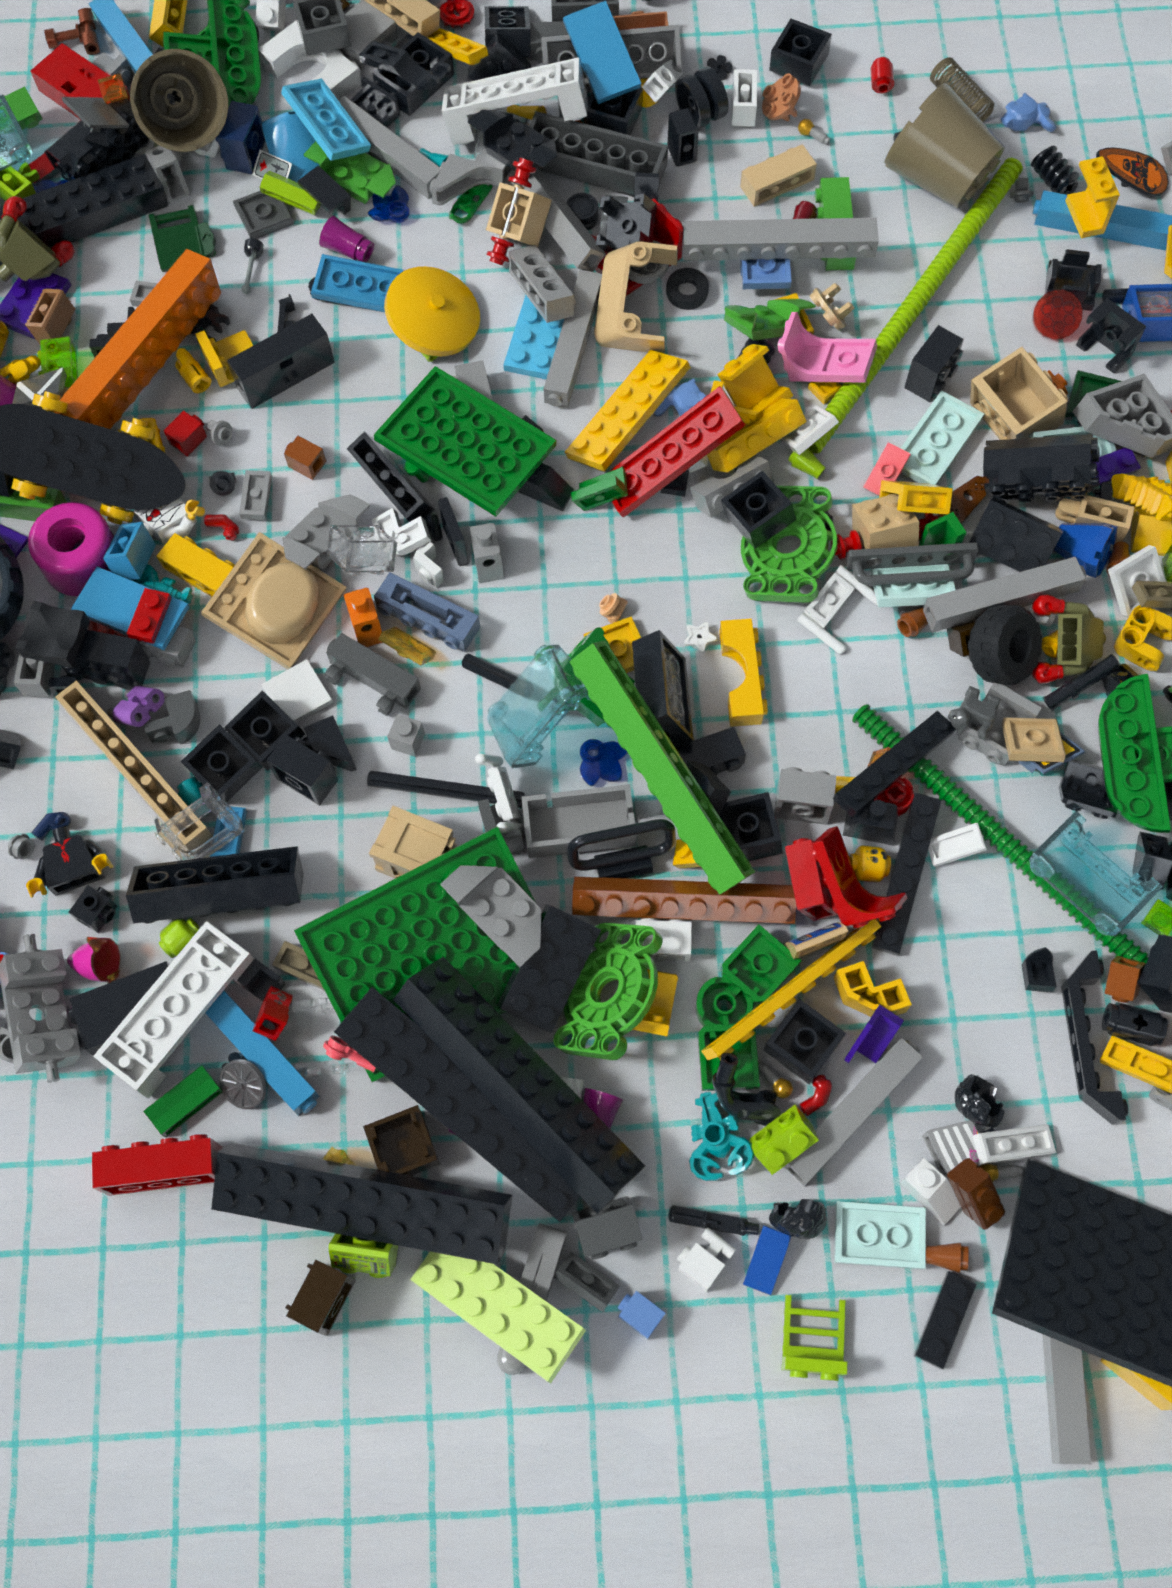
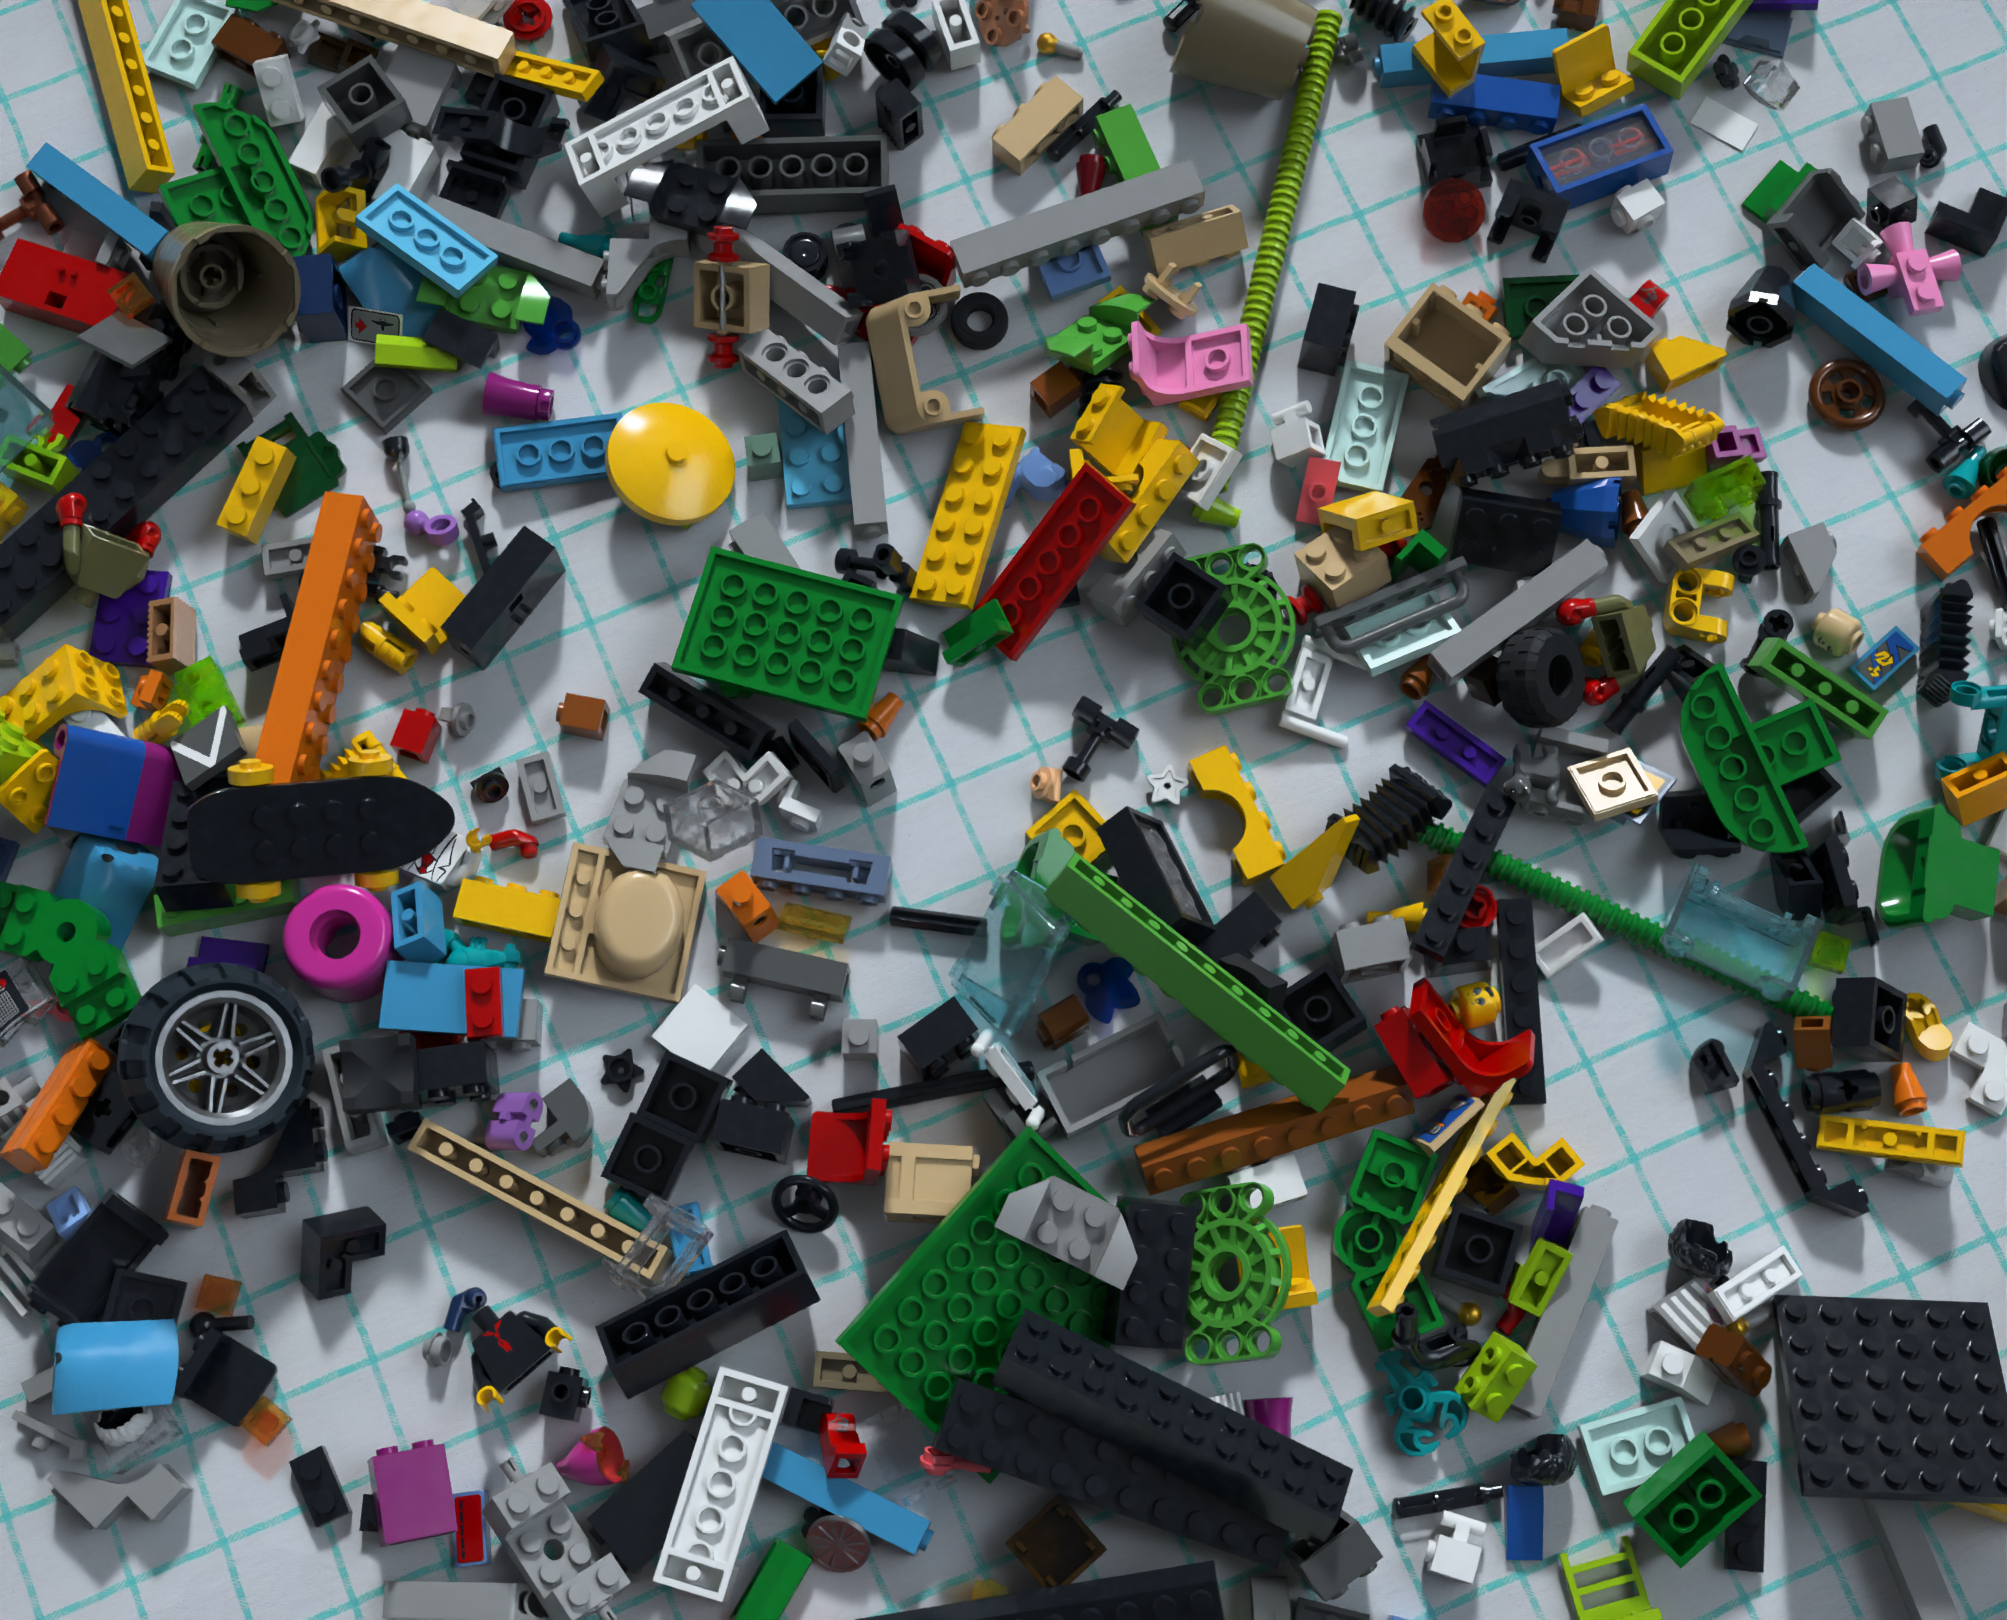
camera: 20 degrees left, 5 degrees up
none -> orange bracket [131,669,174,712]
none -> yellow brick [216,436,297,545]
none -> yellow window [315,186,368,262]
none -> black bar [321,137,391,203]
none -> medium lavender plate [404,510,459,546]
none -> black plate [600,1049,644,1093]
none -> sand green brick [744,432,784,482]
none -> black piece [771,1175,839,1233]
none -> red bracket [806,1098,892,1186]
none -> black bar [835,543,917,592]
none -> orange cone [856,692,903,741]
none -> black brick [897,996,979,1081]
none -> dark orange brick [1030,361,1082,419]
none -> reddish brown brick [1034,993,1090,1051]
none -> black piece [1046,90,1122,163]
none -> black bar [1061,695,1140,782]
none -> tan brick [1142,204,1249,276]
none -> yellow slope [1270,814,1360,910]
none -> white brick [1271,400,1326,468]
none -> black piece [1325,763,1452,875]
none -> dark purple plate [1404,700,1507,788]
none -> blue brick [1427,74,1561,135]
none -> dark brown slope [1462,1157,1520,1216]
none -> lime slope [1508,1236,1574,1317]
none -> green brick [1622,1430,1762,1569]

